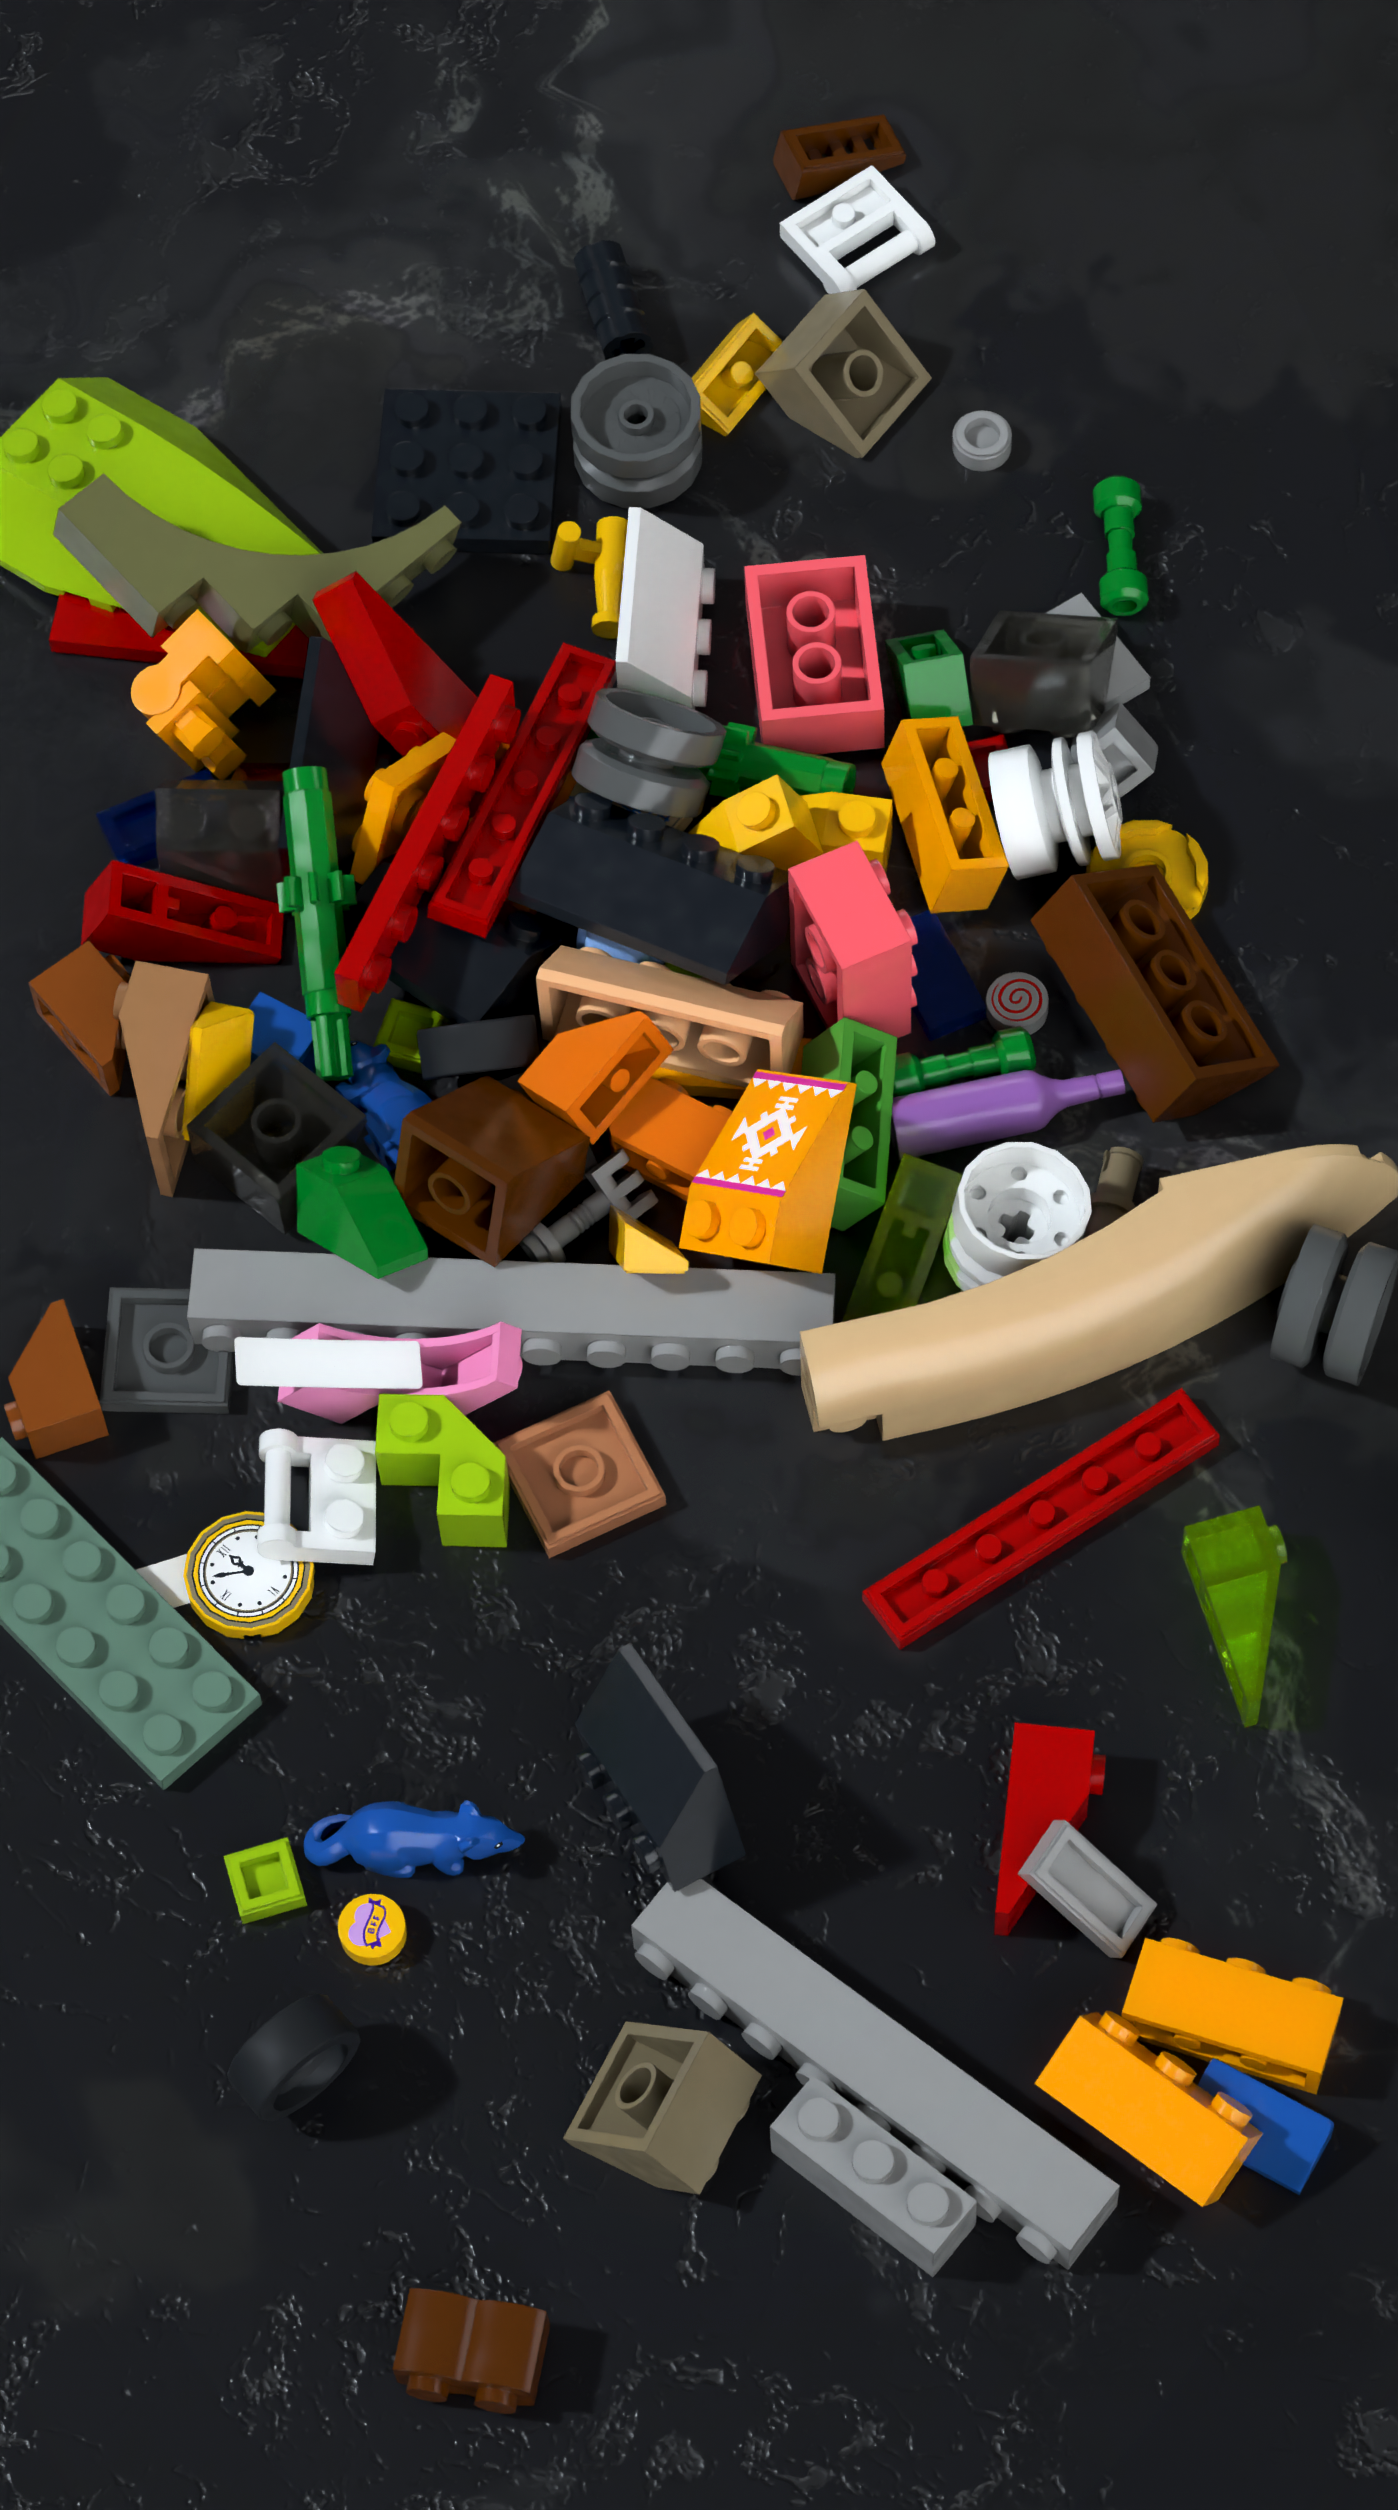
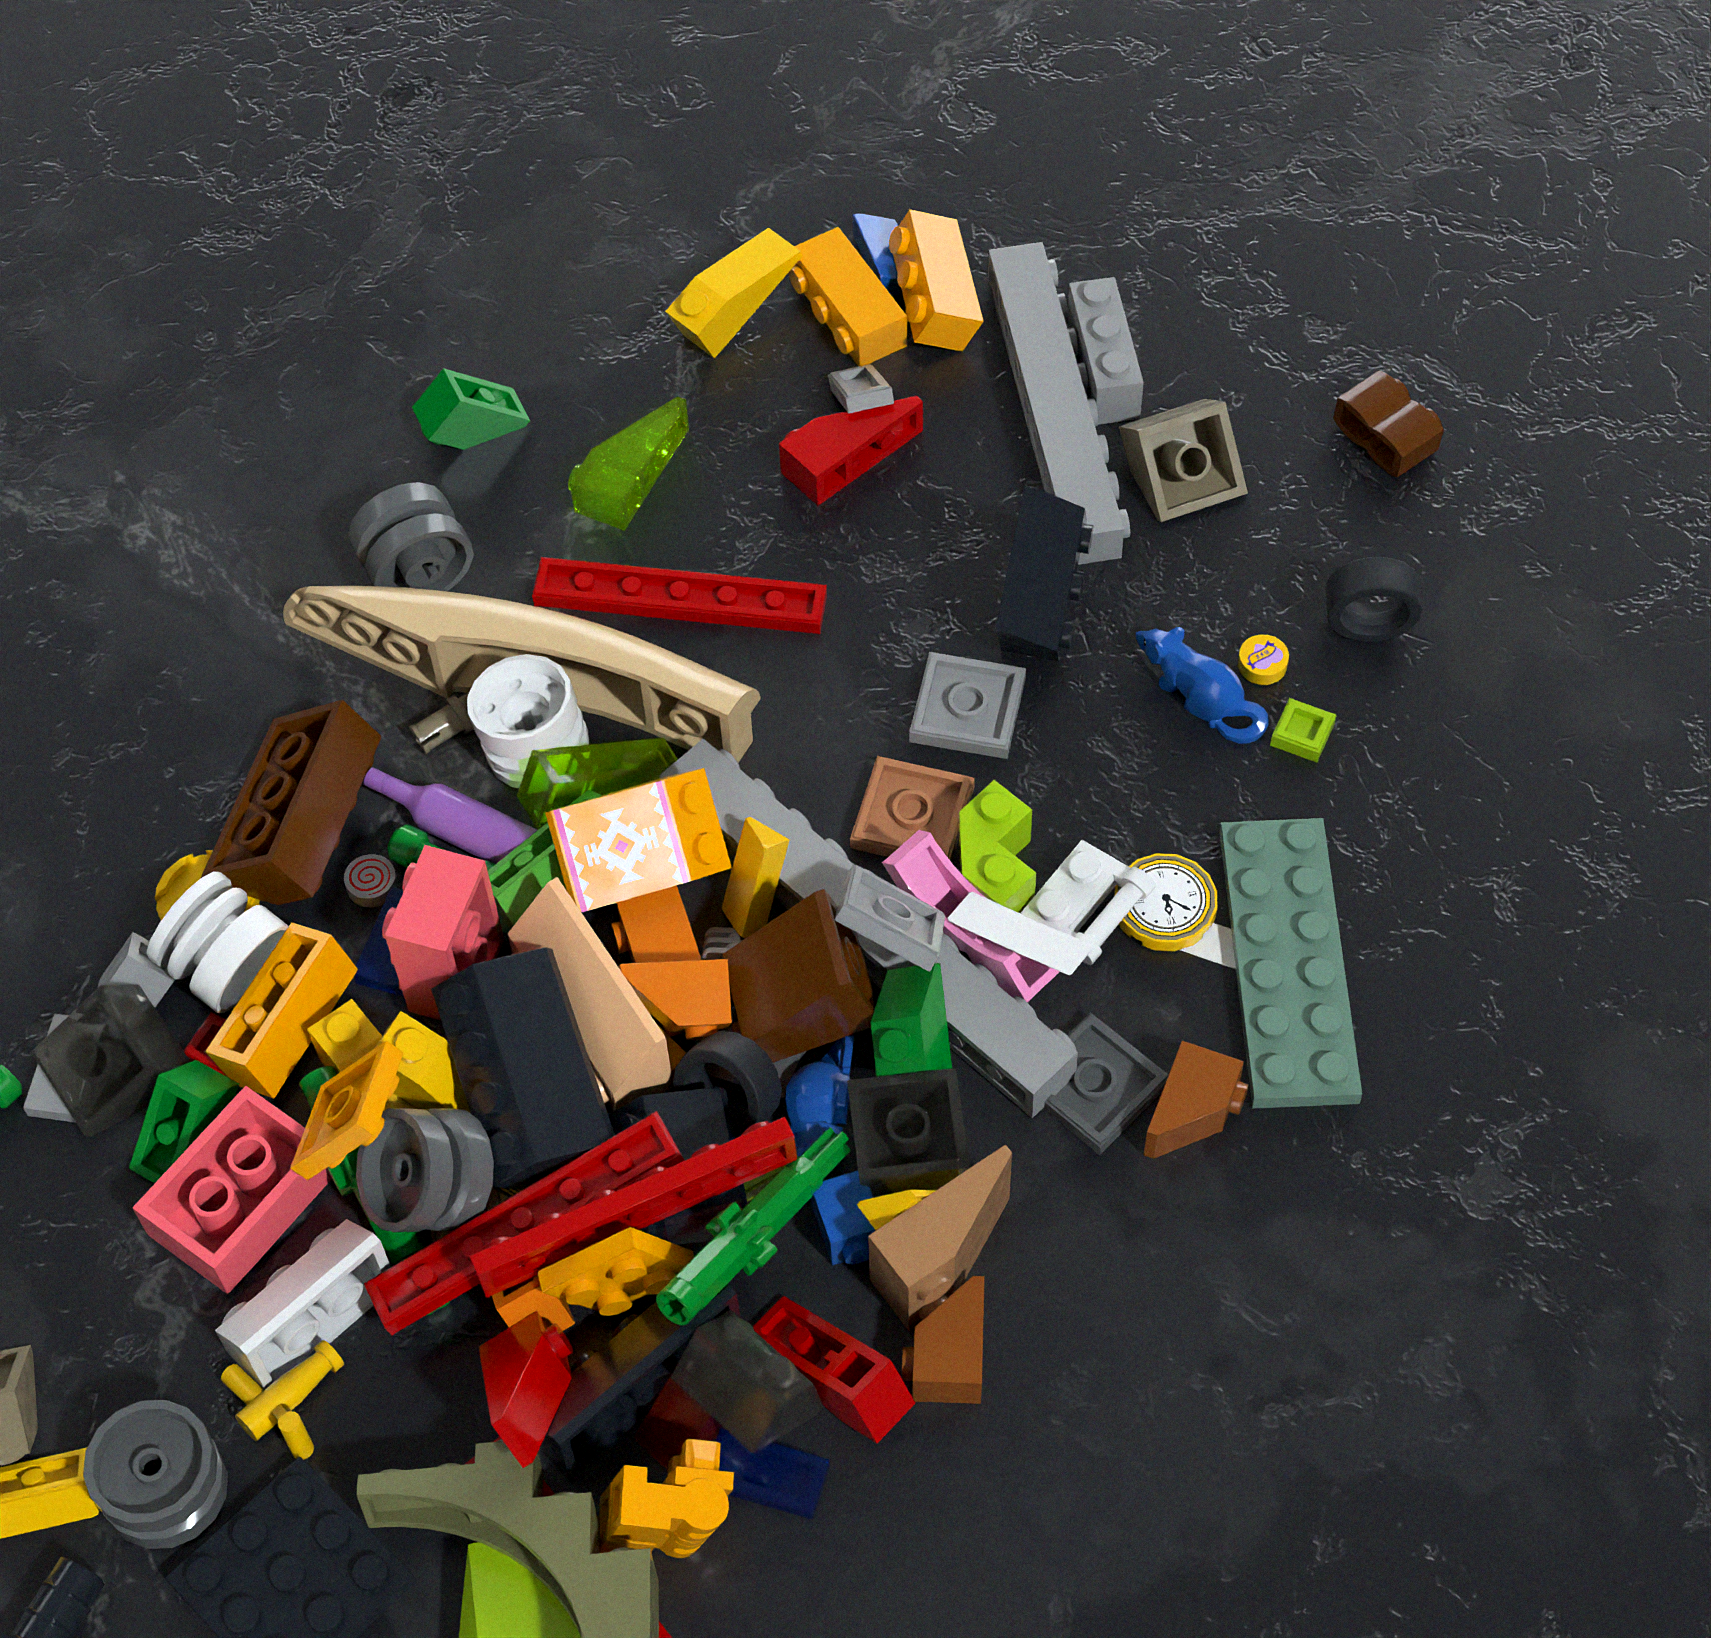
camera: 140 degrees left, 5 degrees down
none -> light orange plate [290,1040,404,1180]
none -> yellow slope [665,228,803,359]
none -> light grey tile [835,865,945,972]
none -> light grey tile [909,652,1026,759]

